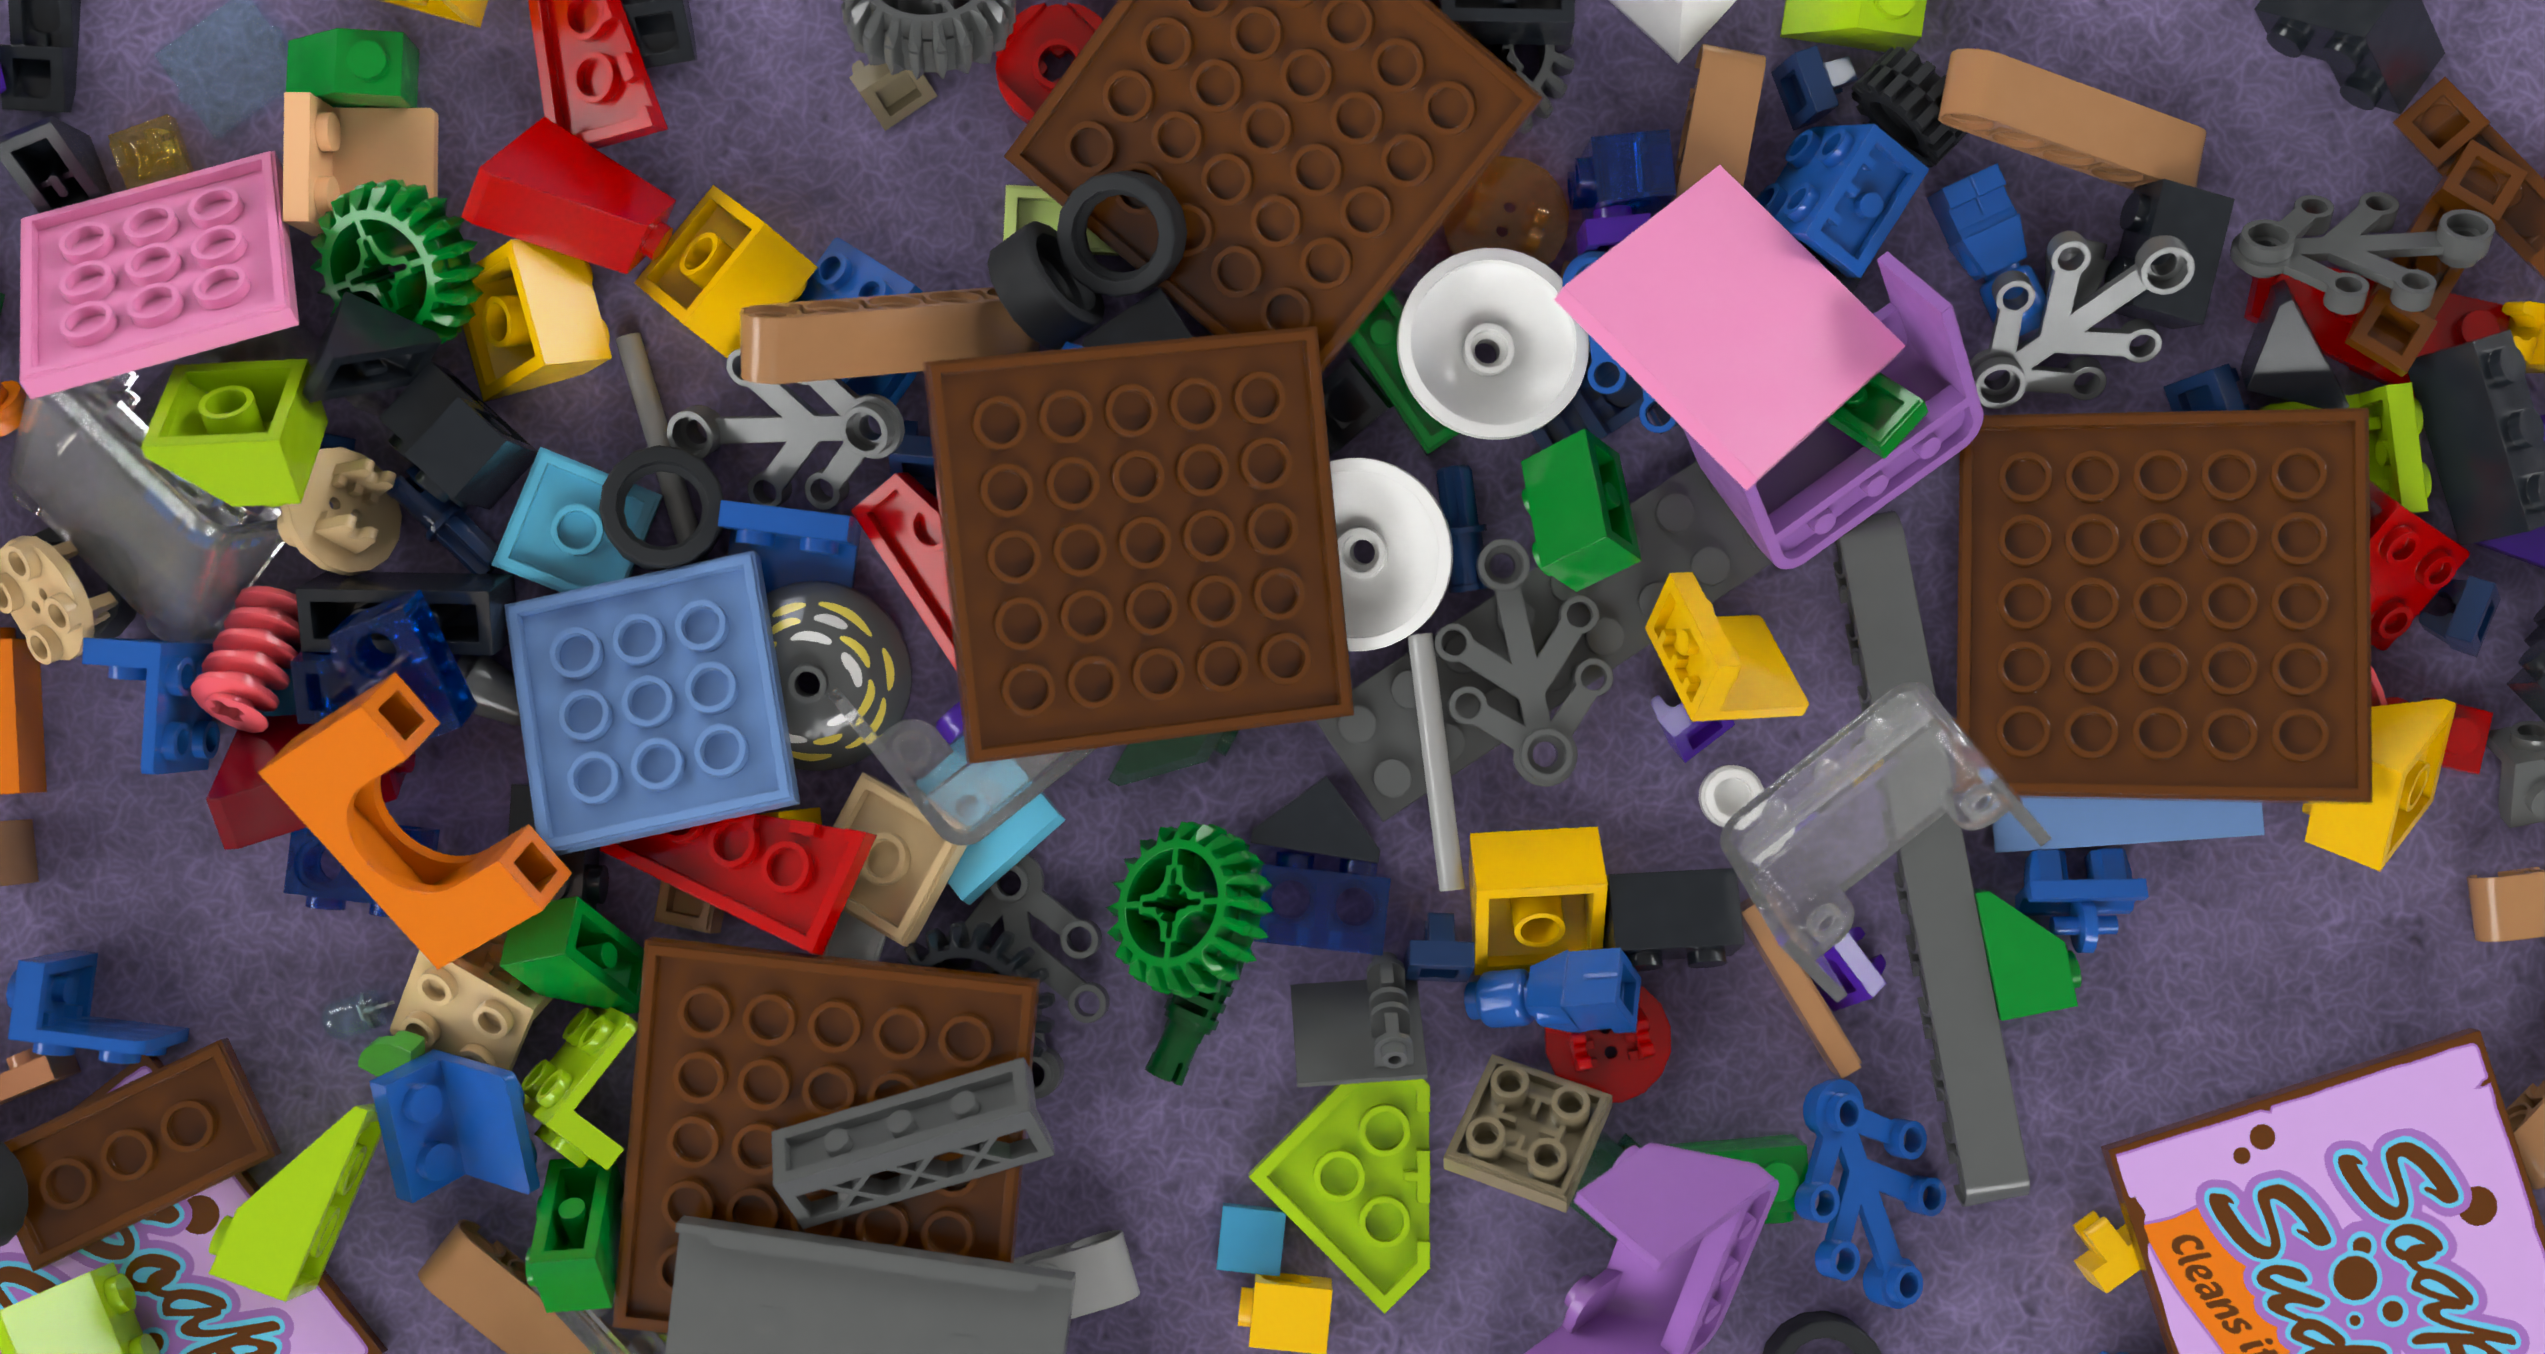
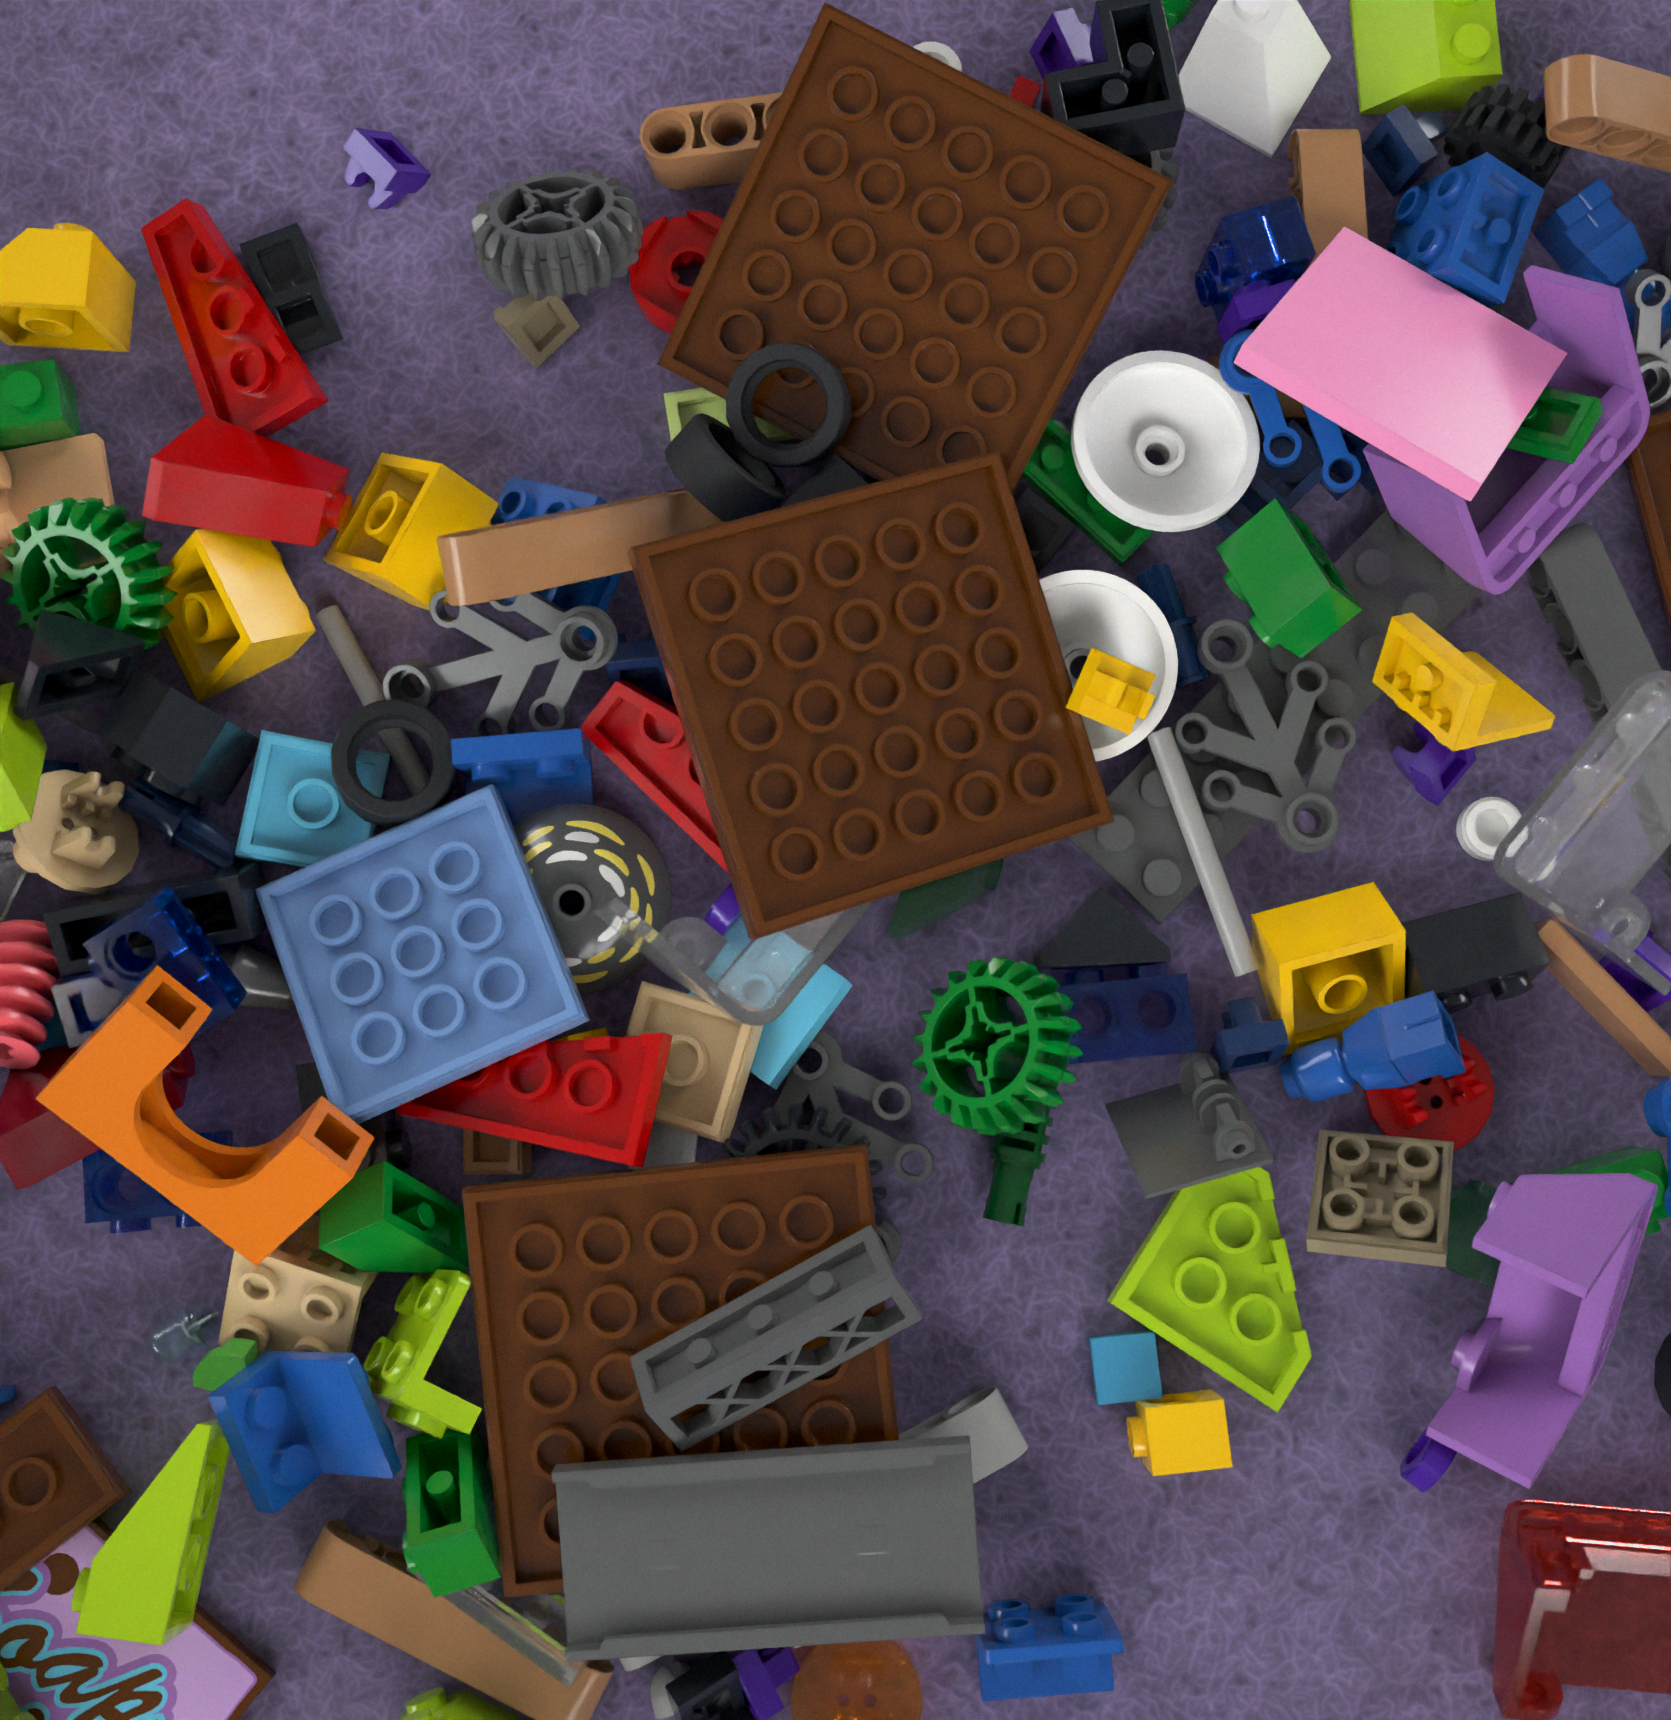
camera: 15 degrees left, 5 degrees down
clear orange plate [1442,156,1569,266] -> none
none -> yellow tile [1065,648,1156,735]

